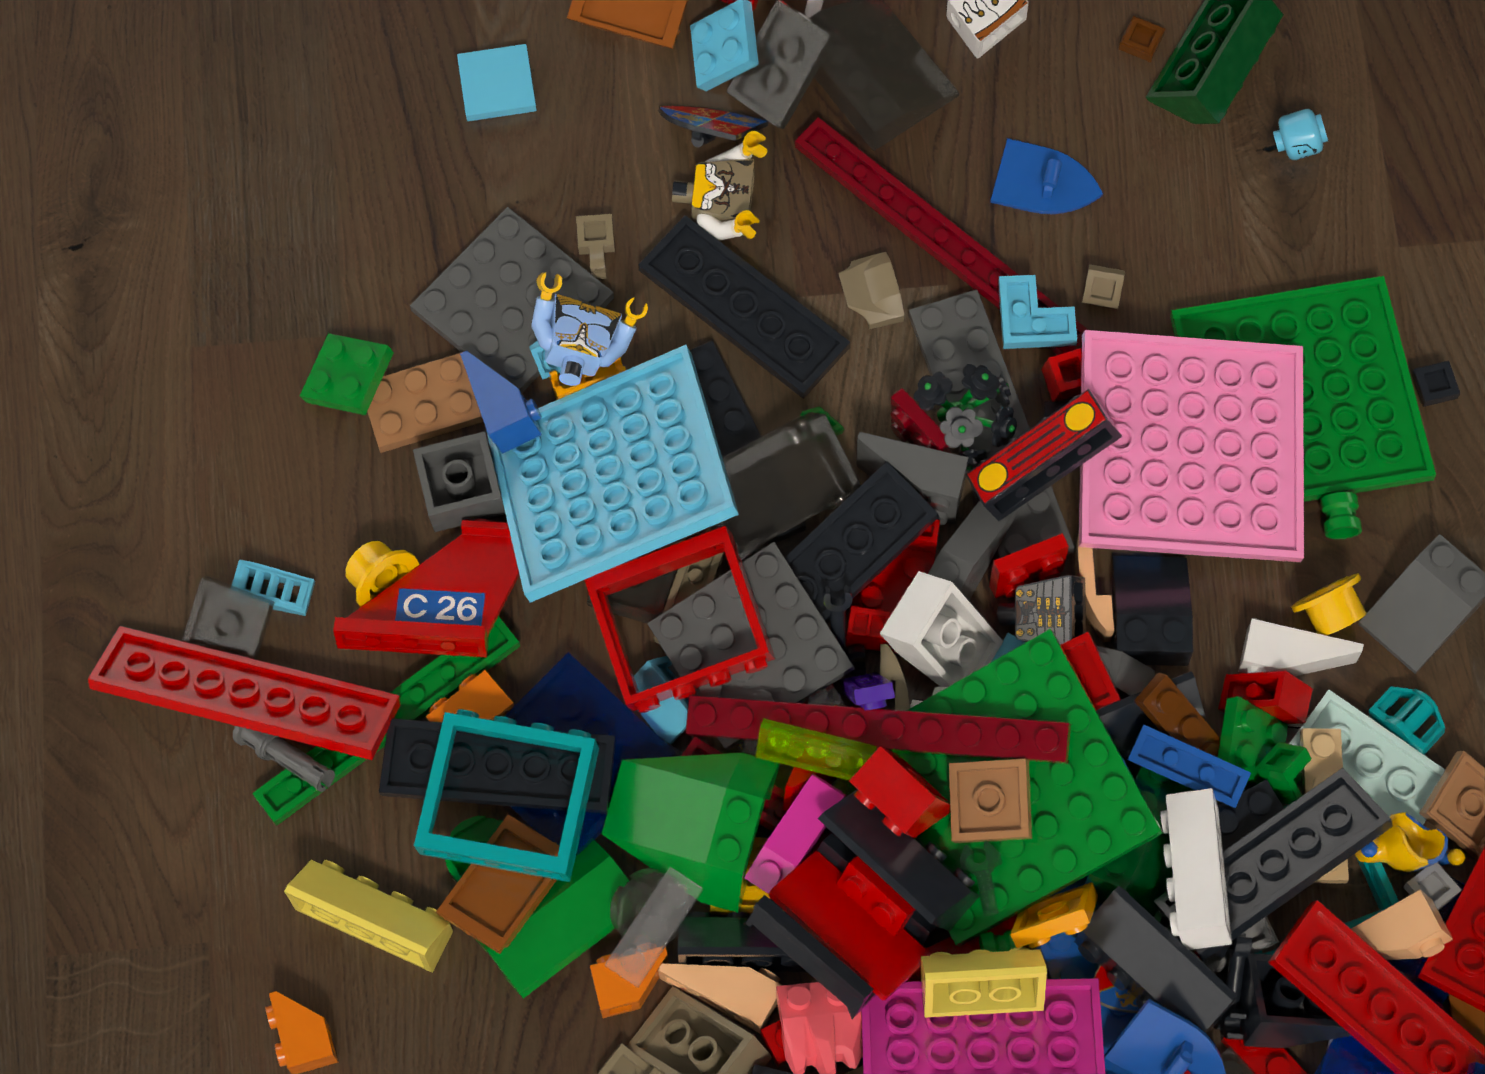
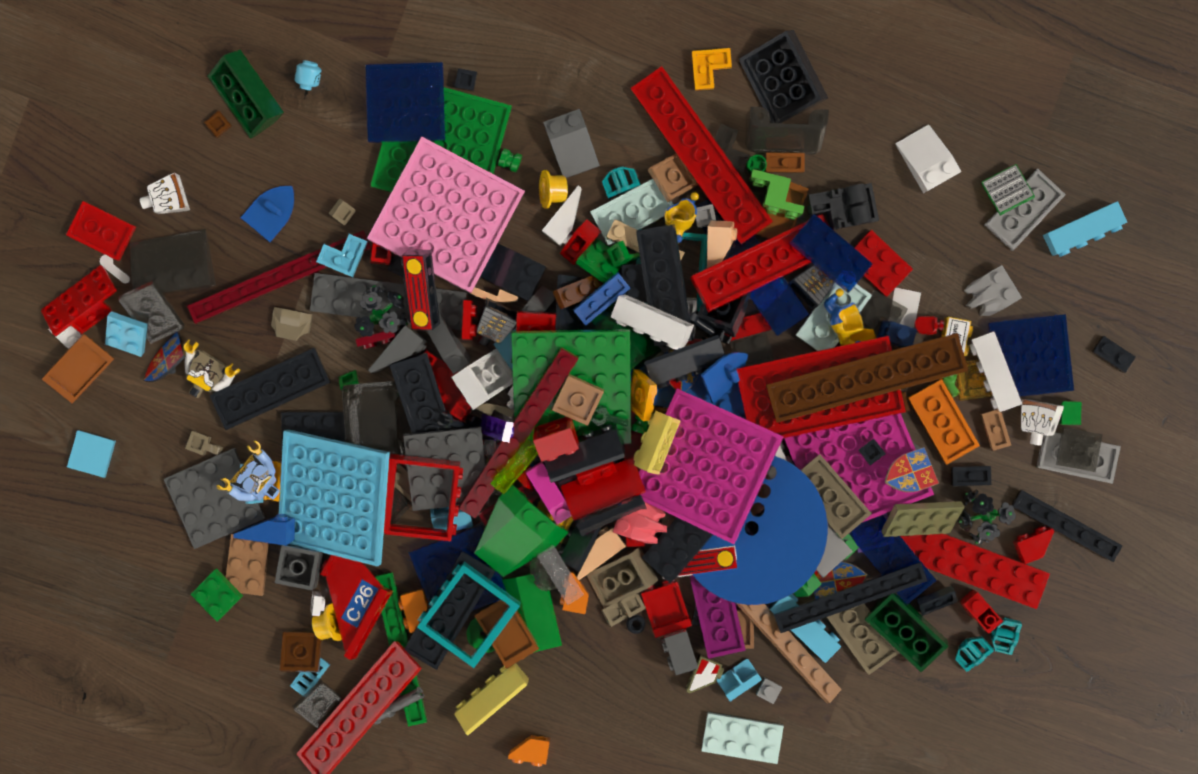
camera: 70 degrees left, 20 degrees up
none -> reddish brown plate [280,632,322,673]
none -> white plate [310,591,325,616]
none -> clear blue plate [366,62,446,143]

